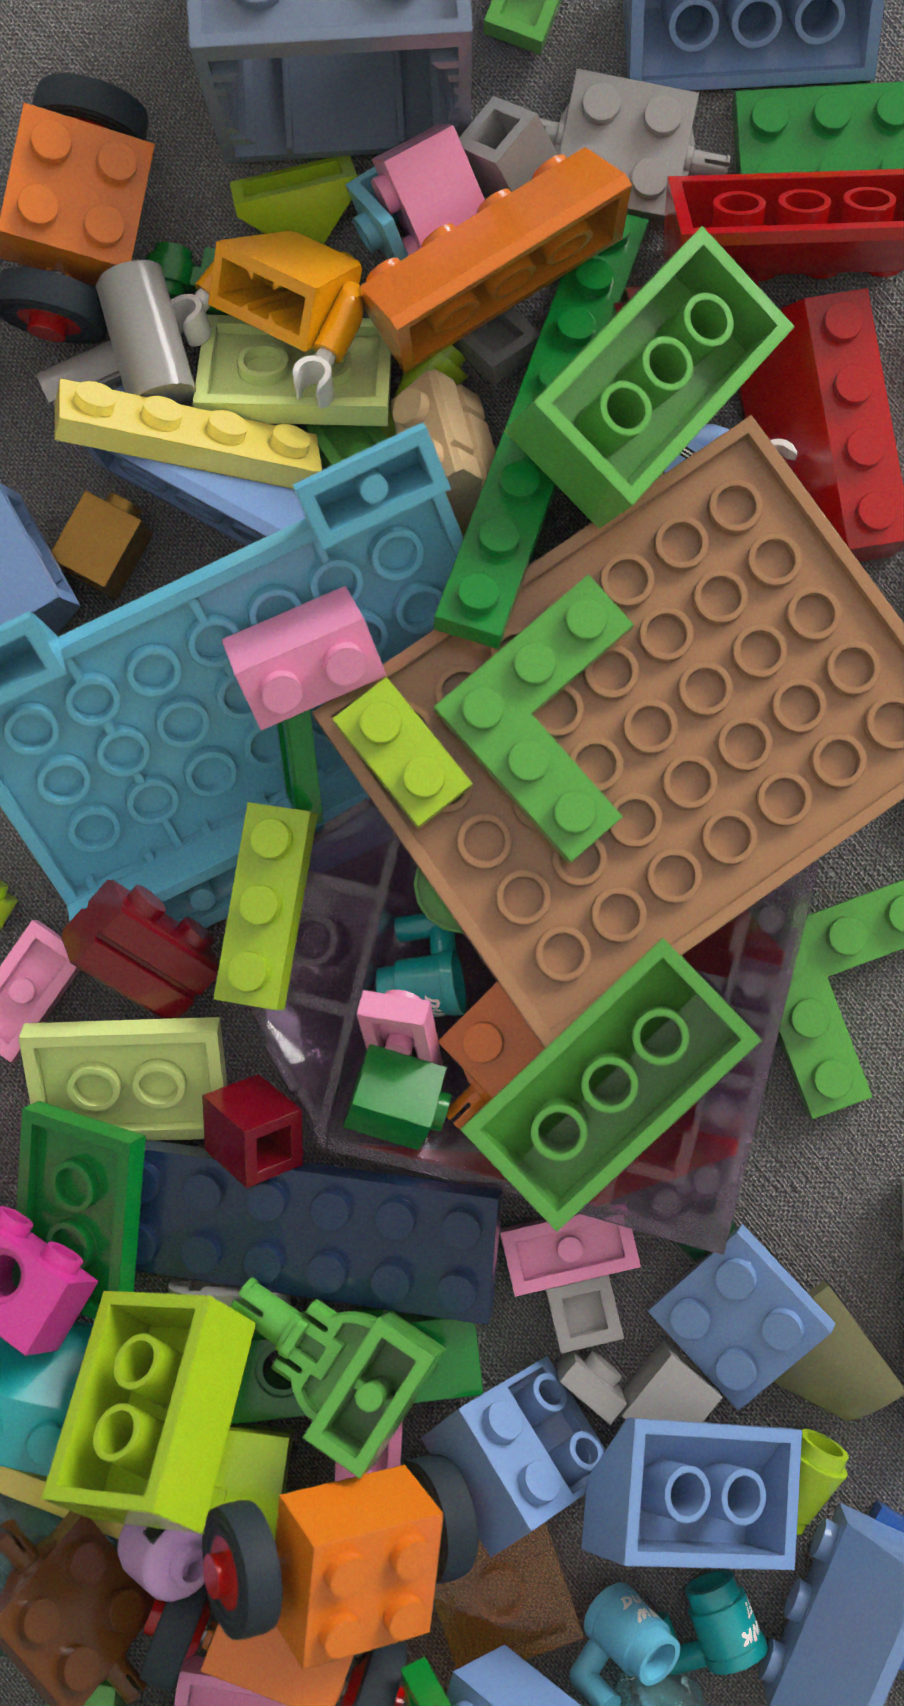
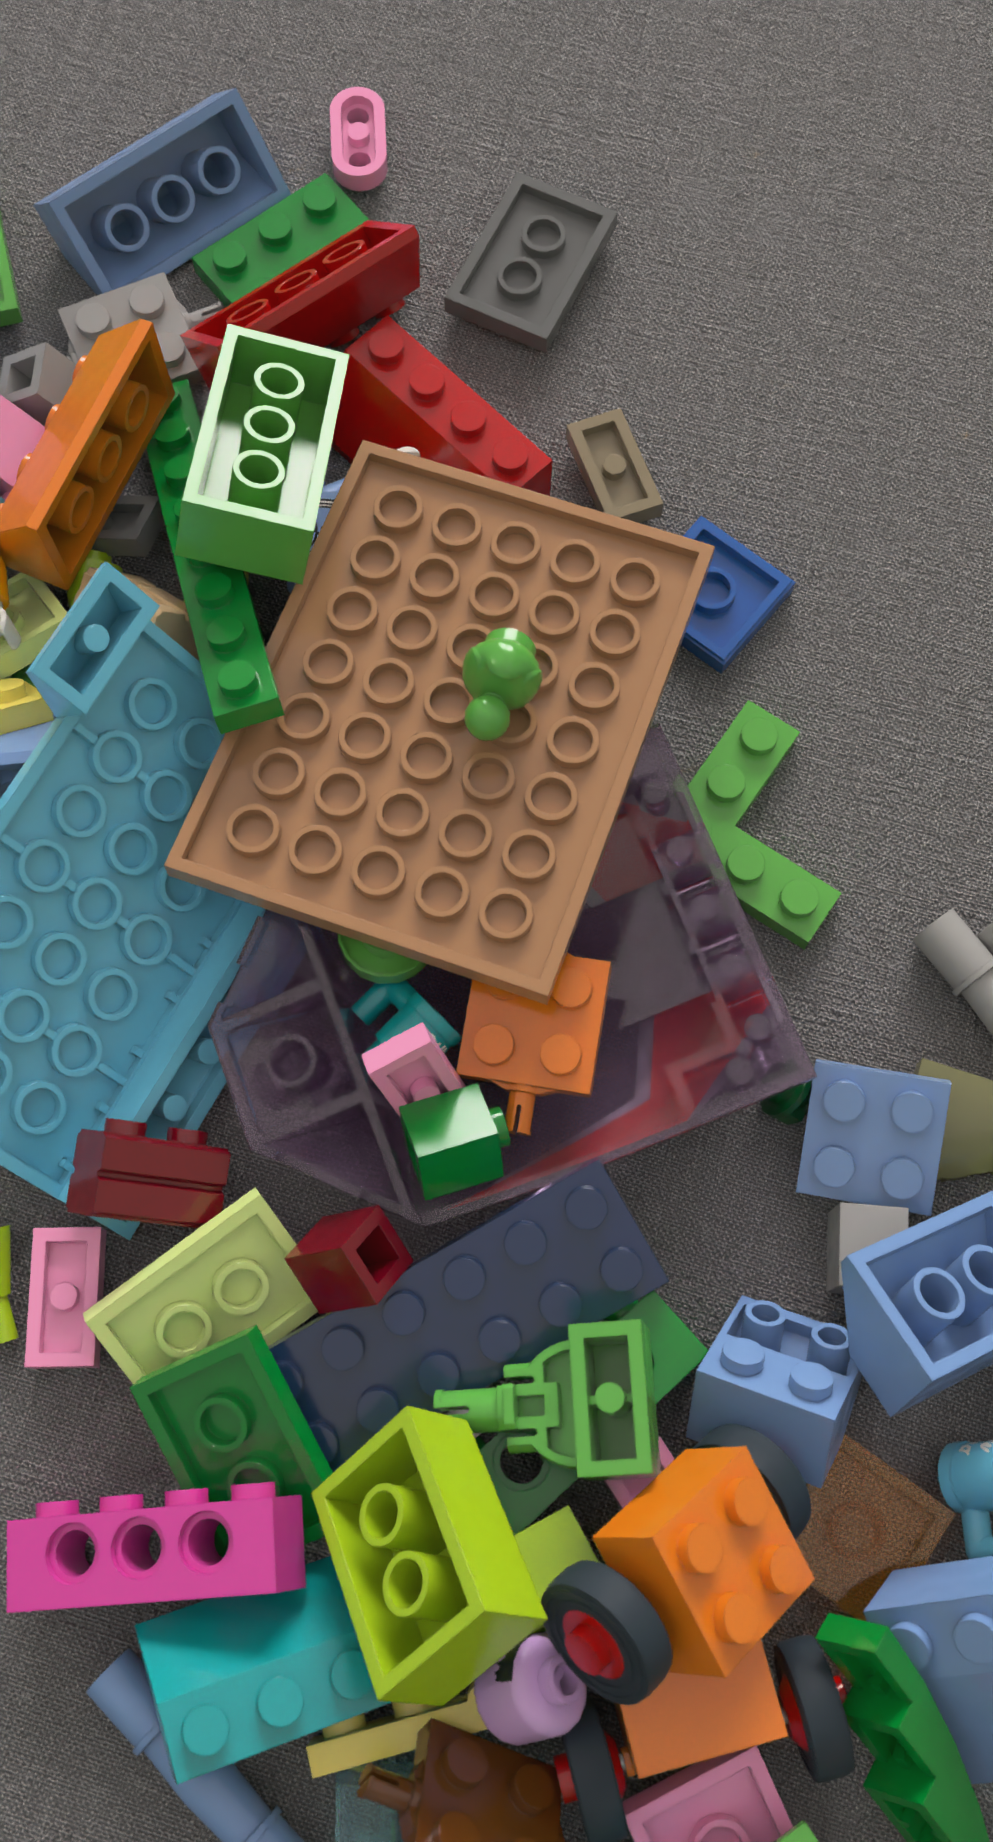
camera: 40 degrees left, 15 degrees down
lime plate [213,802,318,1011] -> none
bright pink brick [221,586,387,730] -> none
green tile [276,709,324,824] -> none
lime plate [332,677,473,830] -> none
bright green plate [434,574,634,864] -> none
bright green slope [460,937,762,1232] -> none
bright pink plate [500,1203,641,1297] -> none
light grey plate [546,1275,624,1354] -> none
light grey plate [555,1350,627,1424] -> none
none -> bright green animal [462,628,542,741]

